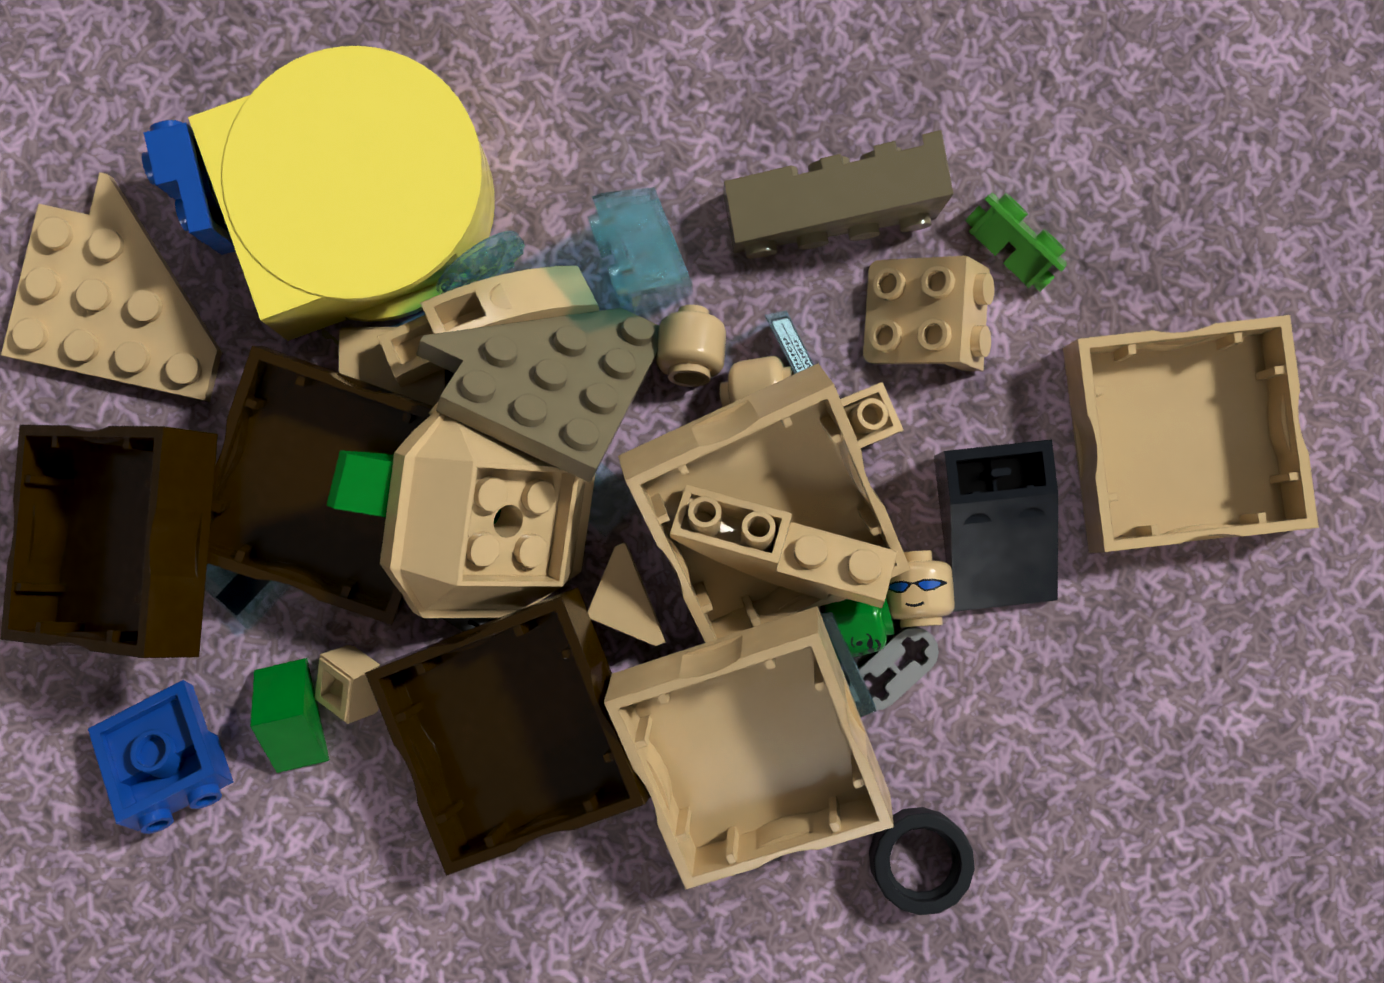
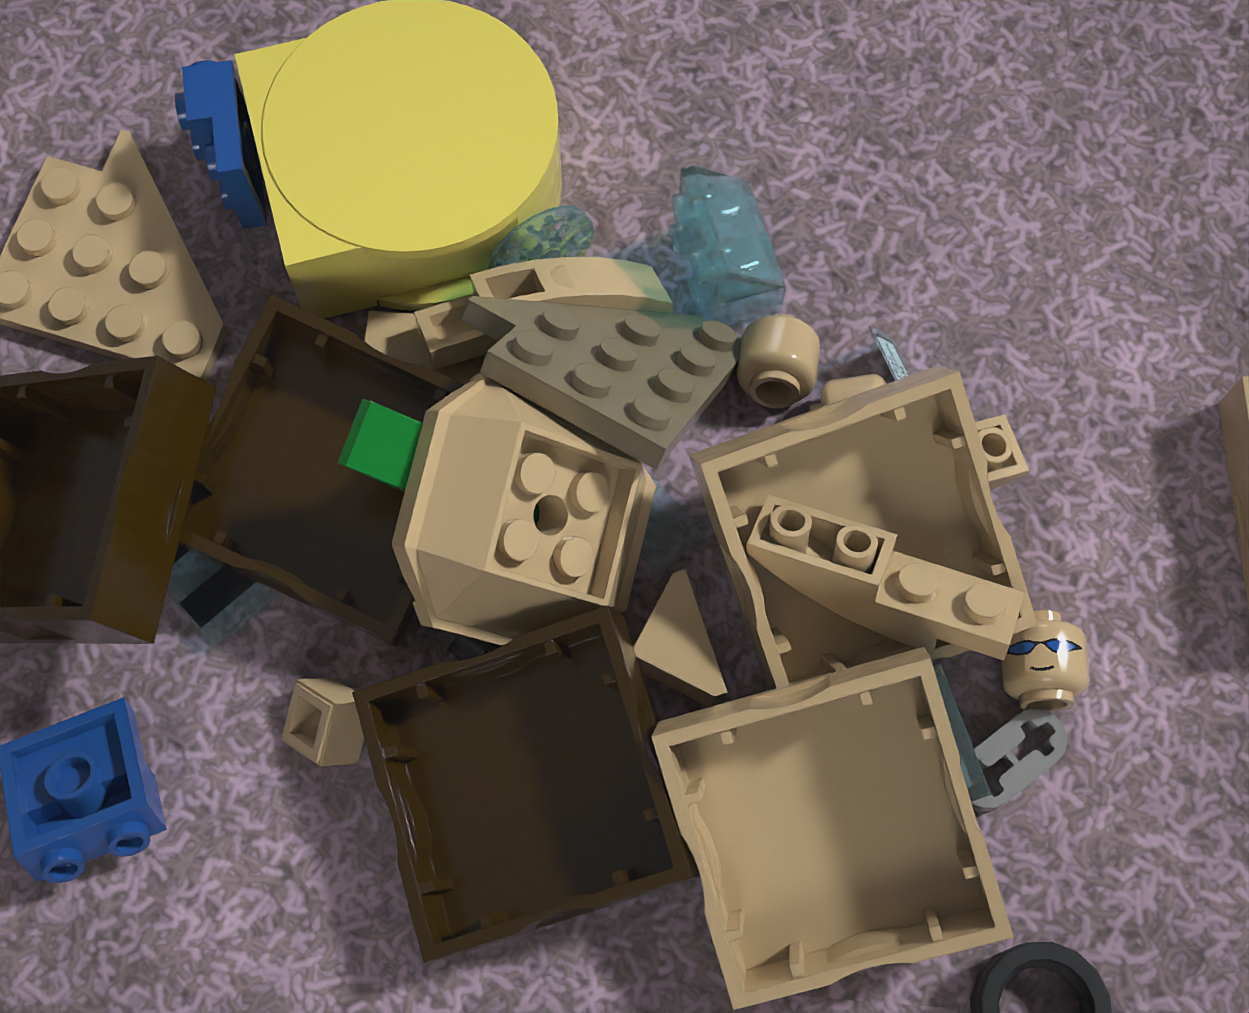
camera: 10 degrees right, 15 degrees down
green slope [250,658,330,773] -> none
dark tan wedge [723,130,953,259] -> none
green head [821,598,894,659] -> none
tan bracket [863,256,994,371] -> none
black slope [934,439,1058,612] -> none
bright green hinge [965,192,1067,292] -> none

